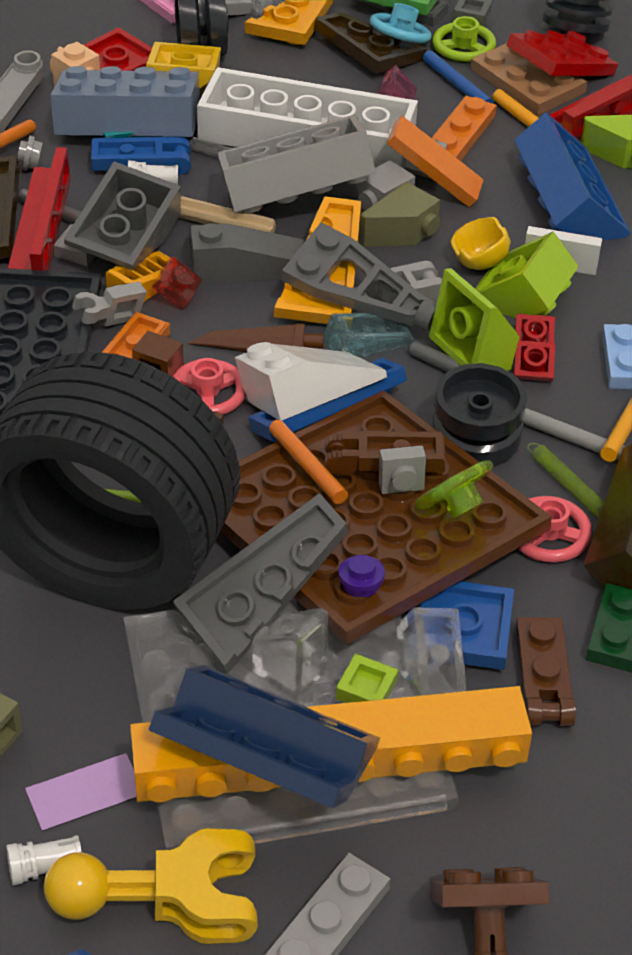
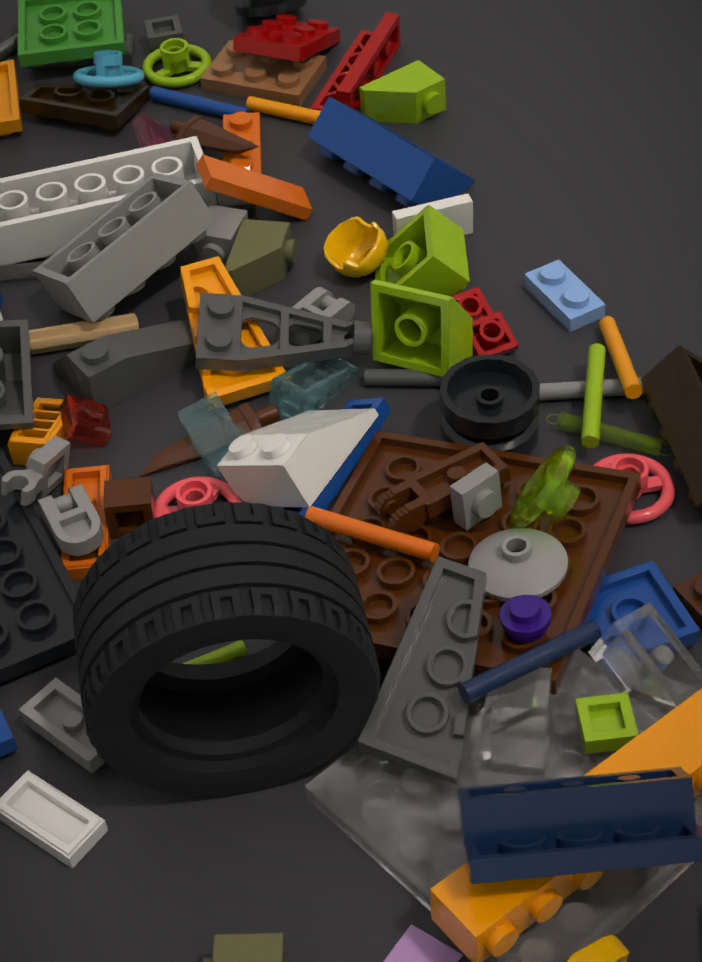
camera: 25 degrees left, 0 degrees up
none -> light grey plate [37,484,104,556]
none -> reddish brown bar [169,115,260,154]
none -> clear light blue slope [176,391,244,483]
none -> dark blue bar [458,620,601,704]
none -> light grey dish [468,528,568,602]
none -> lime bar [581,343,606,449]

